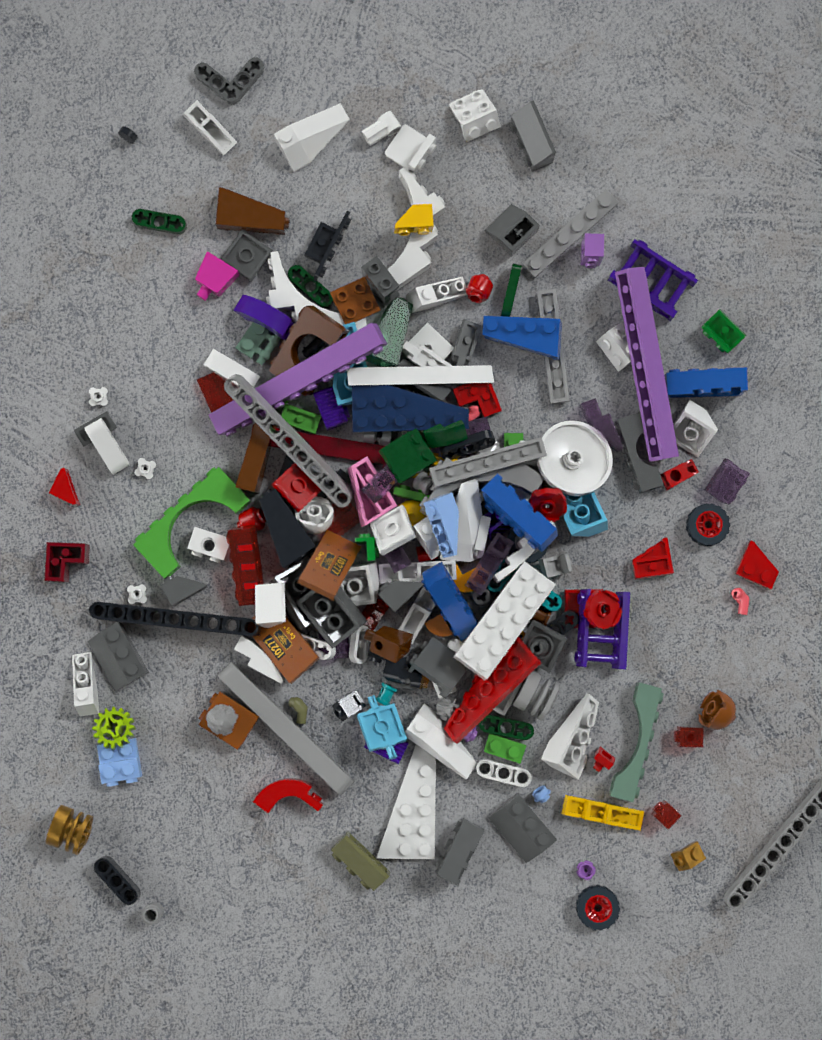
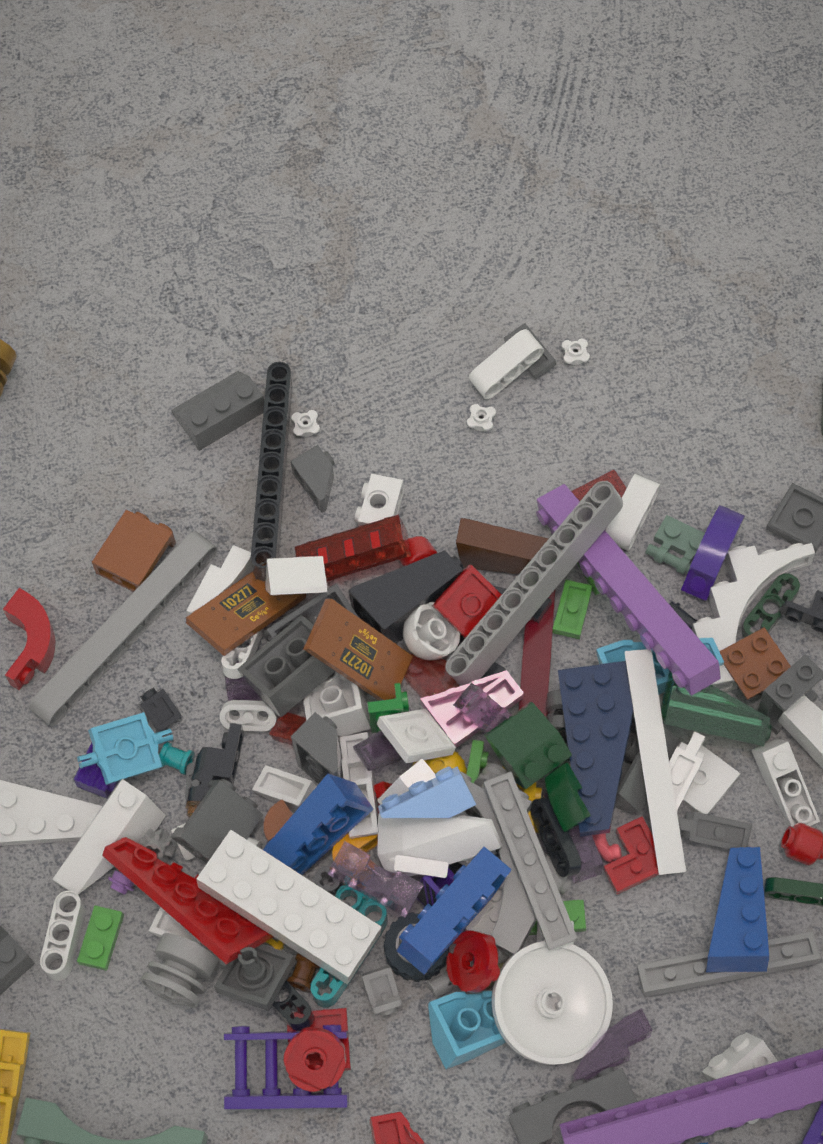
camera: 90 degrees right, 20 degrees down
dark red brick [44,542,90,583] -> none
red slope [49,468,80,506] -> none
white slope [72,652,99,716] -> none
lime gear [92,707,136,750] -> none
light blue plate [97,738,142,787] -> none
bright green arch [133,467,251,579] -> none
dark pink torso [195,251,240,301] -> none
light grey piece [206,704,238,736] -> none
reddish brown arch [269,306,350,396] -> none
olive arm [288,697,308,724] -> none
dark purple brick [313,386,350,431] -> none
reddish brown torso [364,626,414,663] -> none
dark green beam [478,715,534,740] -> none
white slope [493,521,553,583] -> none
light blue plate [532,785,551,803] -> none
white wedge [541,693,599,780] -> none
red tile [593,746,615,772] -> none

